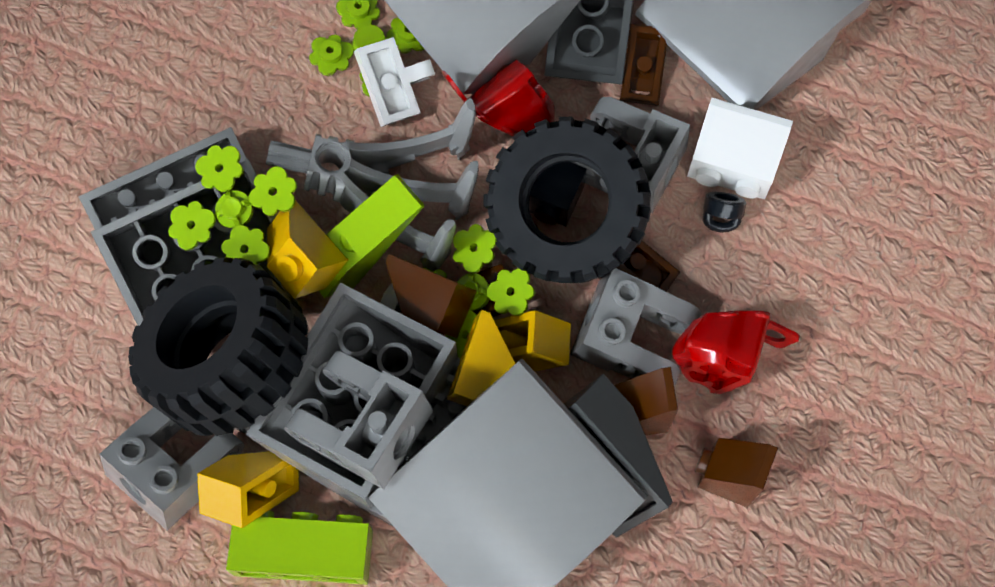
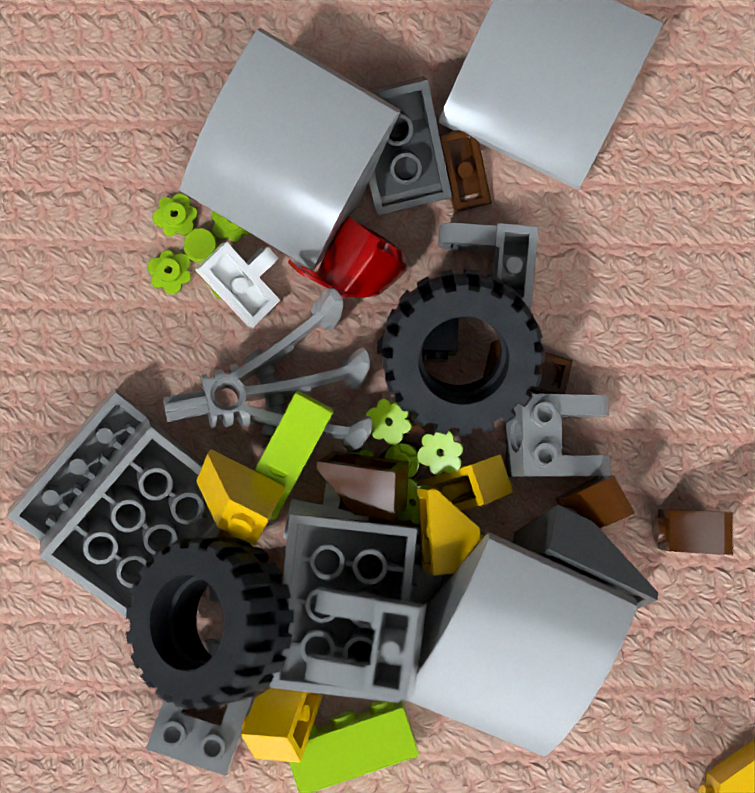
camera: 20 degrees left, 15 degrees up
lime plant [168,145,297,265] -> none
red piece [672,311,800,394] -> none
white slope [687,97,793,200] -> none
black tile [703,192,746,233] -> none

